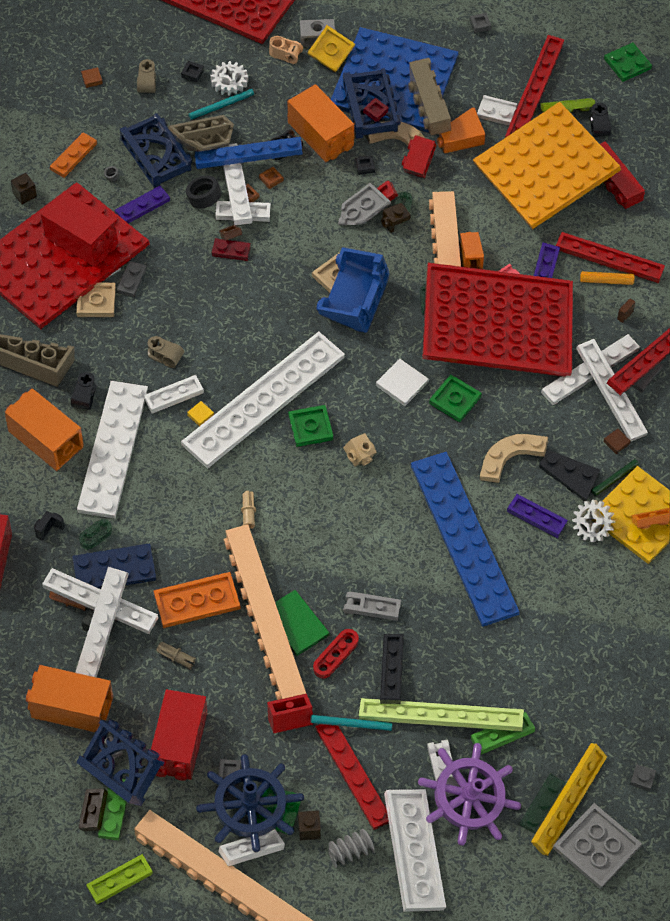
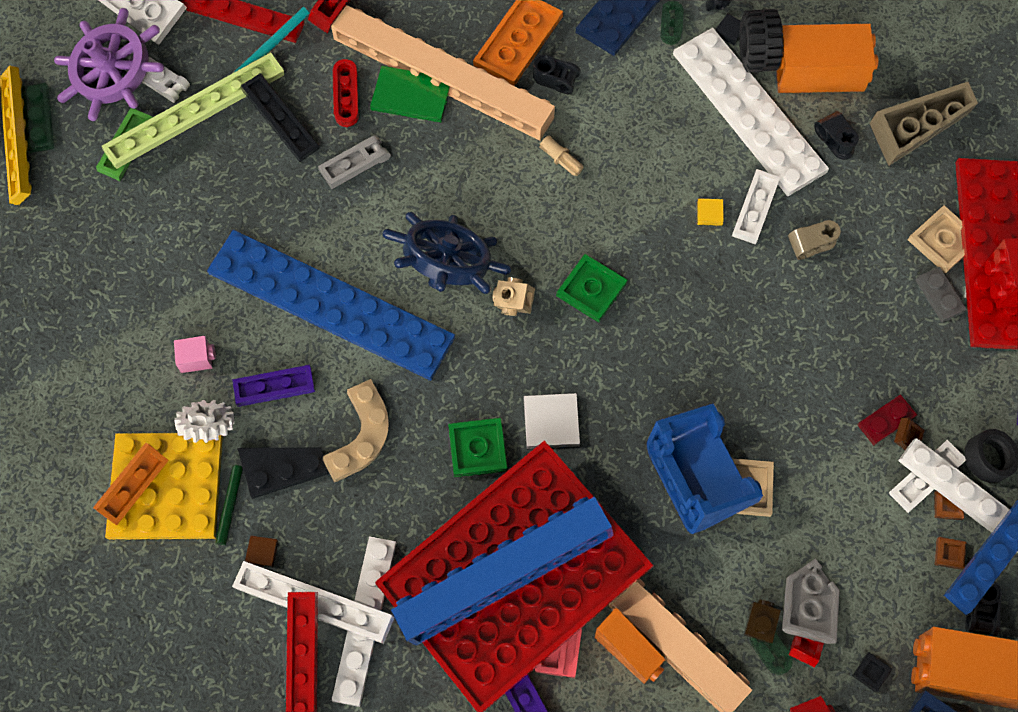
camera: 140 degrees right, 10 degrees up
white plate [181,332,345,469] -> none
none -> bright pink brick [174,336,216,373]
none -> dark blue piece [382,212,511,294]
none -> blue brick [391,497,614,646]
none -> black piece [533,55,581,95]
none -> black tile [715,13,741,46]
none -> black tyre [739,9,783,72]

